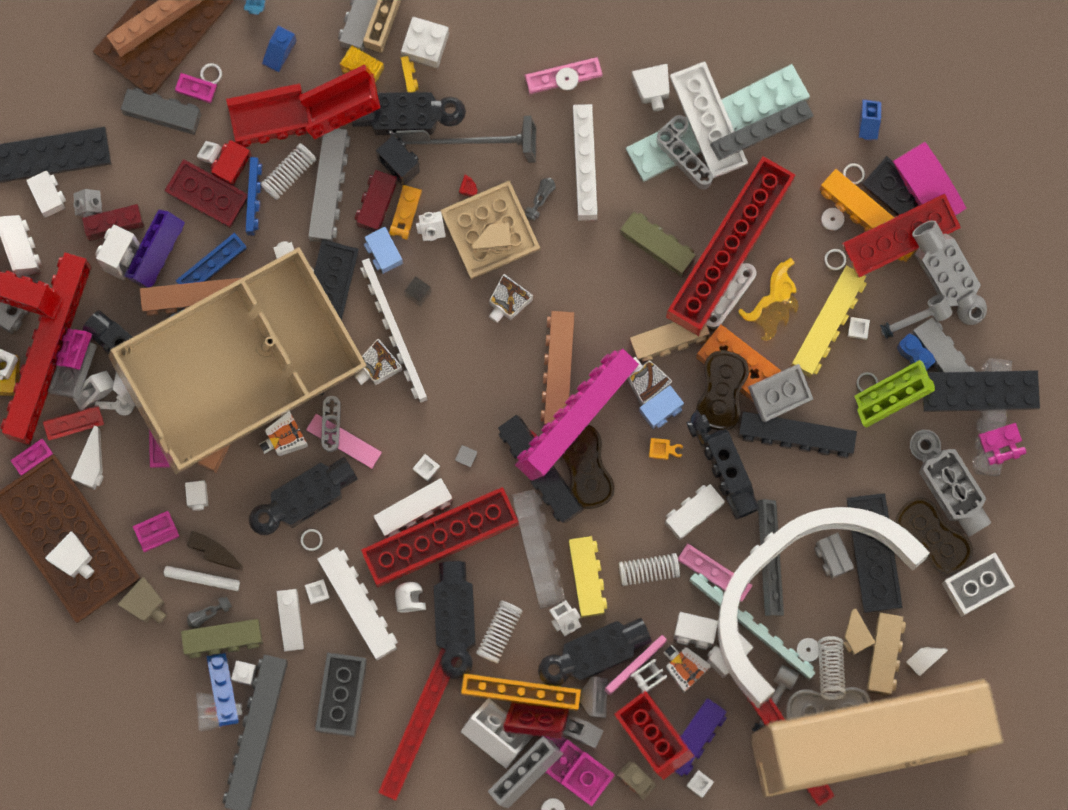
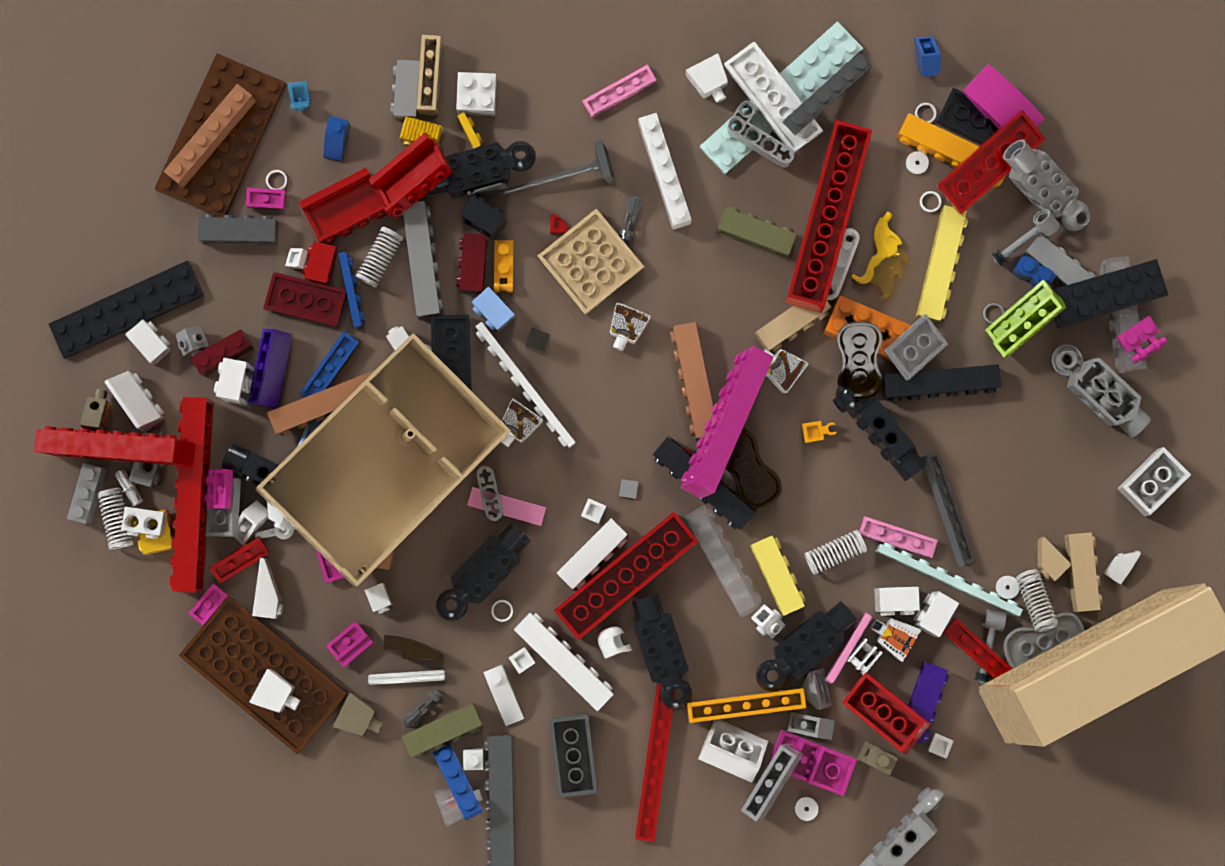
camera: 15 degrees left, 5 degrees up
torso [259,411,308,456] -> none
white brick [416,211,446,241] -> none
tan slope [472,221,511,253] -> none
white piece [476,601,523,663] -> none
dark red plate [503,702,569,739] -> none
white wheel [556,68,578,90] -> none
light blue brick [639,385,684,429] -> none
white brick [665,484,725,541] -> none
white arch [718,507,929,708] -> none
light grey brick [814,533,854,579] -> none
black plate [846,493,903,613] -> none
white plate [848,317,870,340] -> none
dark brown plate [896,498,973,575] -> none

